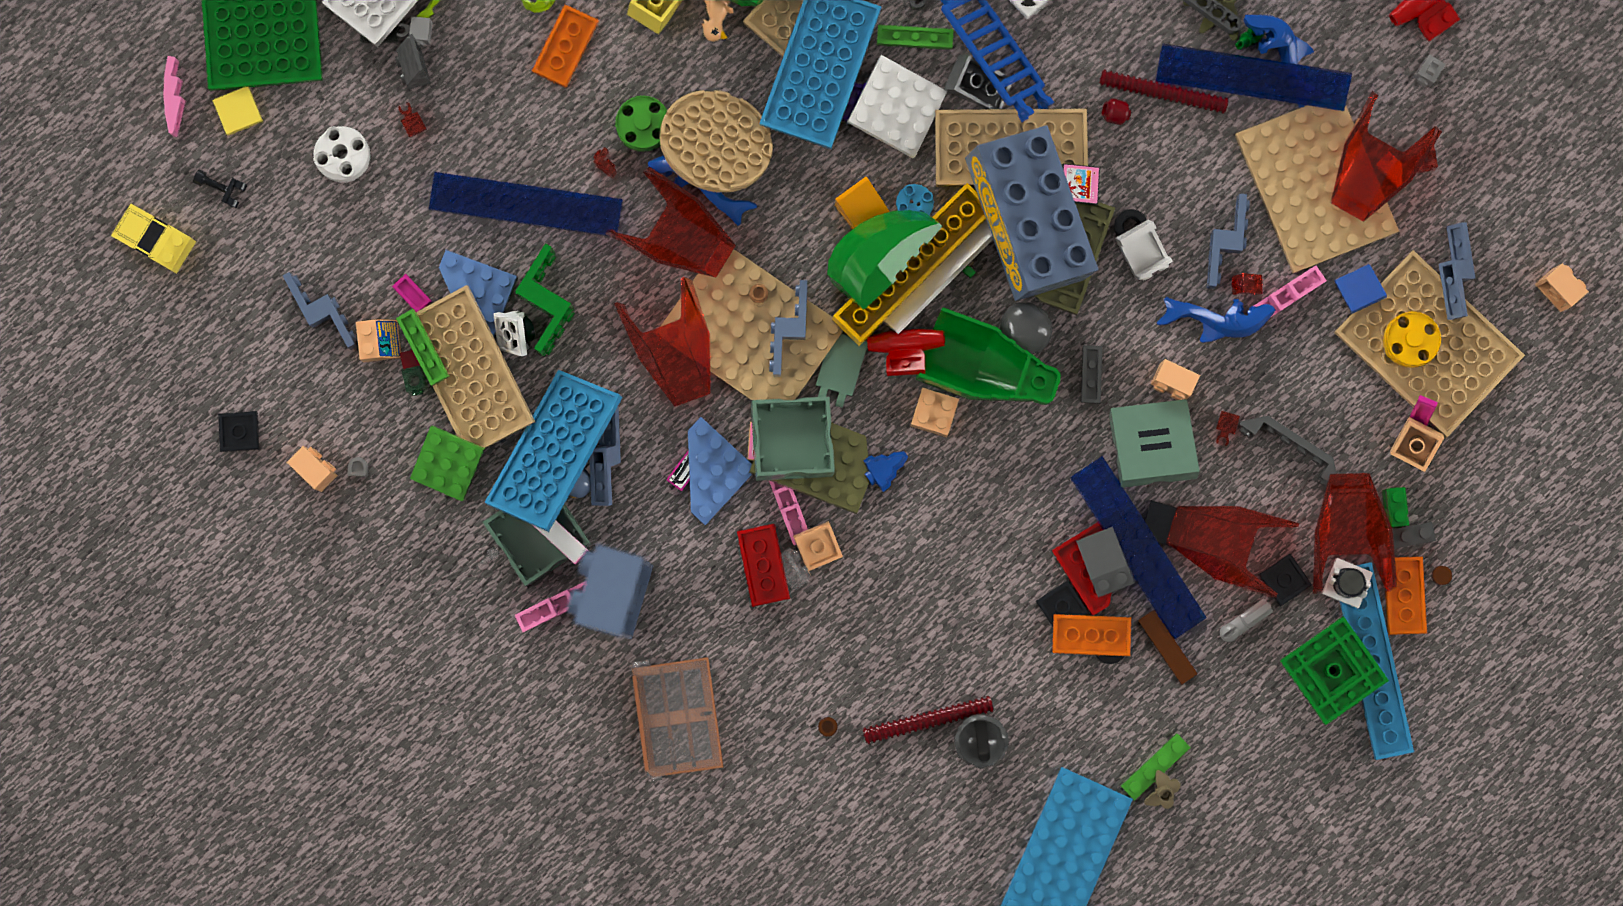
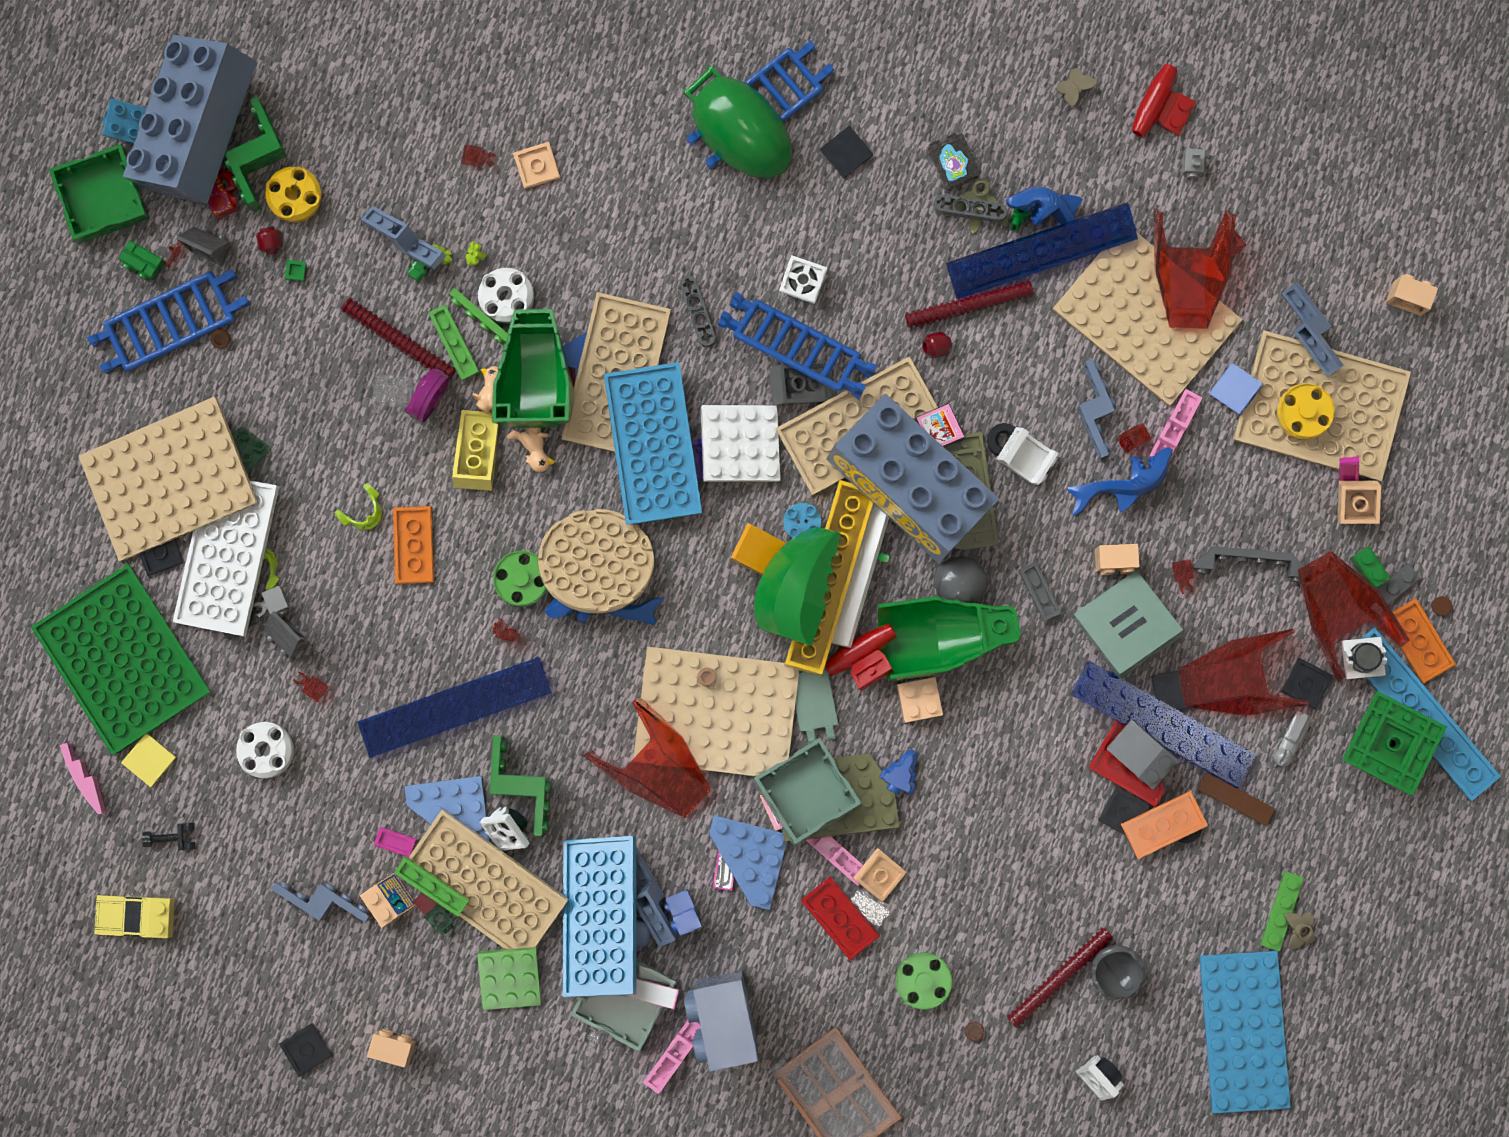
camera: 25 degrees left, 0 degrees up
light grey tile [347,457,368,477] -> none
clear red windscreen [605,167,736,278] -> none
sand blue bracket [769,280,808,377] -> none
bright green plate [877,25,953,50] -> none
none -> brick [664,889,702,936]
none -> bright green piece [895,952,952,1010]
none -> white piece [1076,1055,1124,1101]

